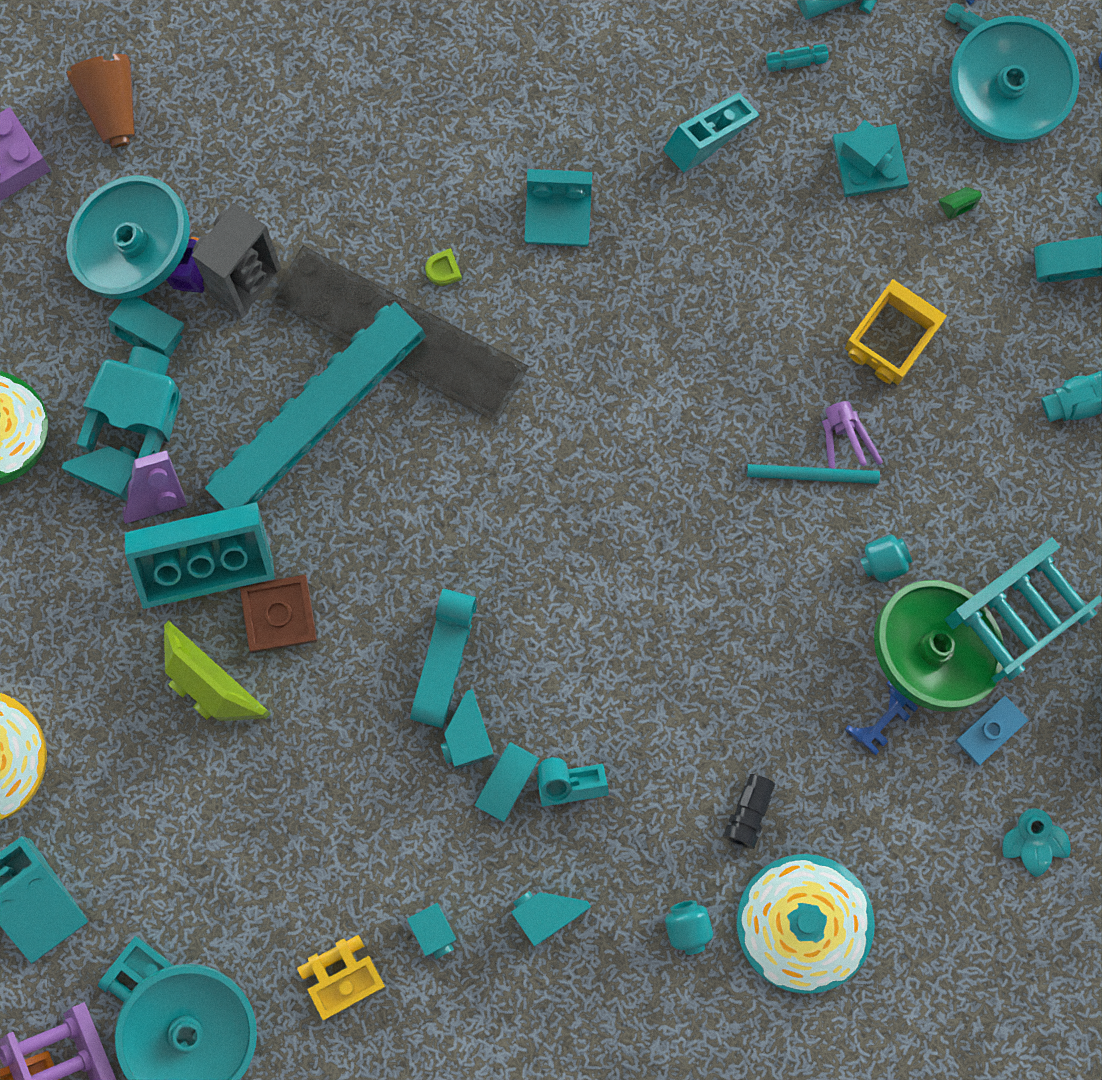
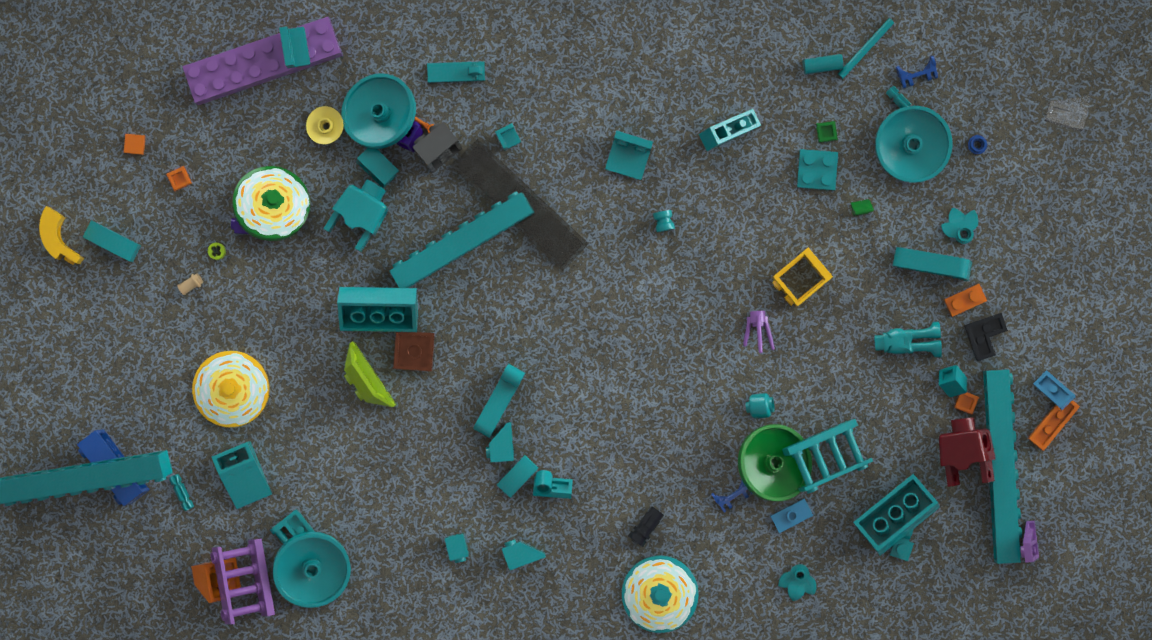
camera: 15 degrees right, 10 degrees up
teal slope [61,446,139,501] -> none
dark orange cone [66,54,135,148] -> none
medium lavender wing [122,450,187,524] -> none
yellow plate [297,934,386,1020] -> none
lime tile [425,248,462,286] -> none
teal head [665,900,714,955] -> none
teal bar [747,464,880,484] -> none
teal axle [766,44,829,72] -> none
teal brick [840,119,895,178] -> none
none -> light yellow dish [306,106,344,145]
none -> teal hinge [427,61,485,83]
none -> teal panel [495,123,521,151]
none -> teal wheel [653,210,675,233]
none -> green tile [816,121,838,143]

